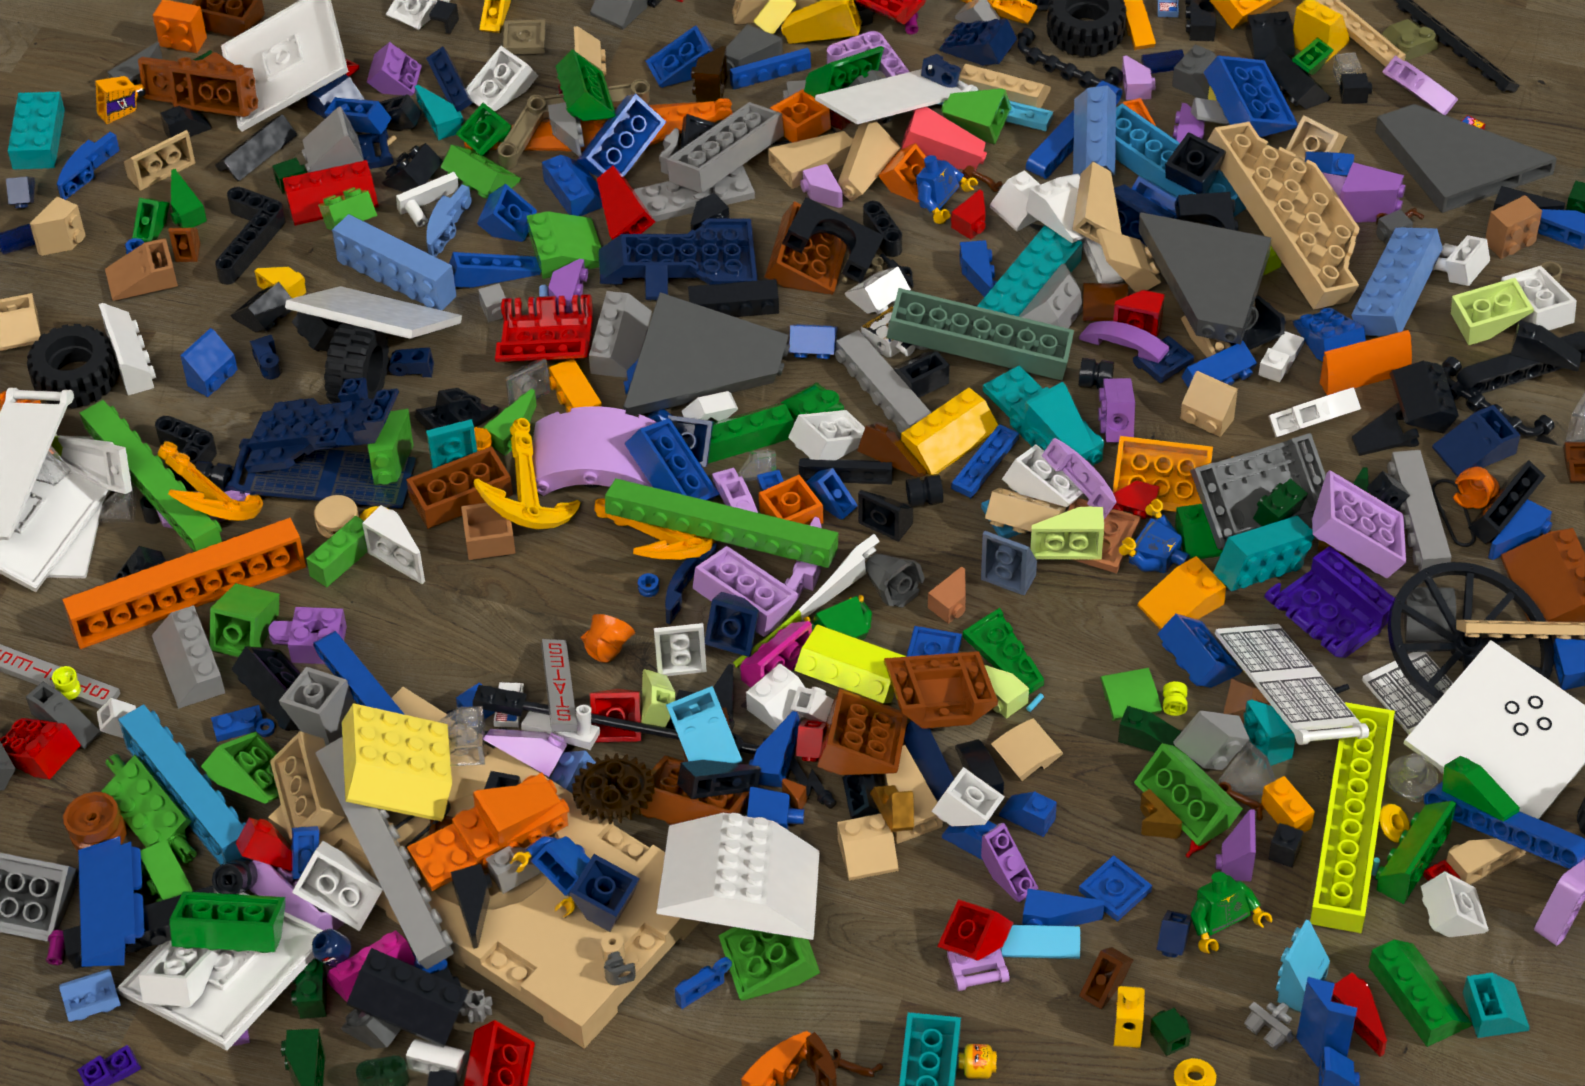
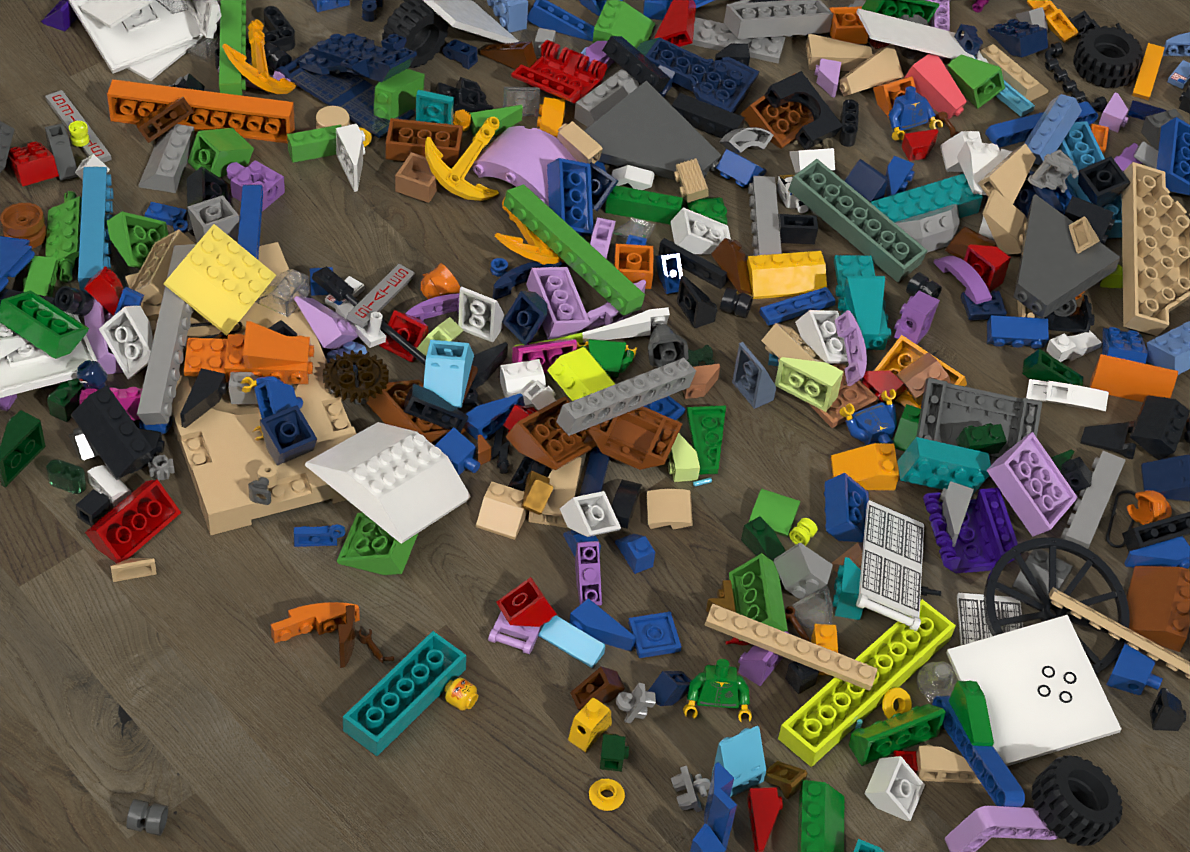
camera: 25 degrees right, 0 degrees up
black hand [879,253,914,288] -> none
tan slope [1180,371,1238,437] -> none
none -> reddish brown slope [136,97,194,143]
none -> medium lavender slope [405,294,459,322]
none -> reddish brown slope [480,41,537,69]
none -> tan slope [557,121,603,164]
none -> light grey brick [557,358,696,436]
none -> black brick [602,36,670,93]
none -> light grey hips [616,683,656,723]
none -> tan brick [674,158,709,203]
none -> clear green piece [687,345,714,367]
none -> tan plate [705,604,877,691]
none -> light grey brick [719,128,774,153]
none -> pearl gold slope [764,761,808,800]
none -> dark blue slope [845,159,888,202]
none -> nougat slope [896,352,951,405]
none -> light grey slope [940,481,974,547]
none -> dark green slope [1022,349,1083,386]
none -> light grey piece [1028,150,1079,193]
none -> tan slope [1068,216,1100,254]

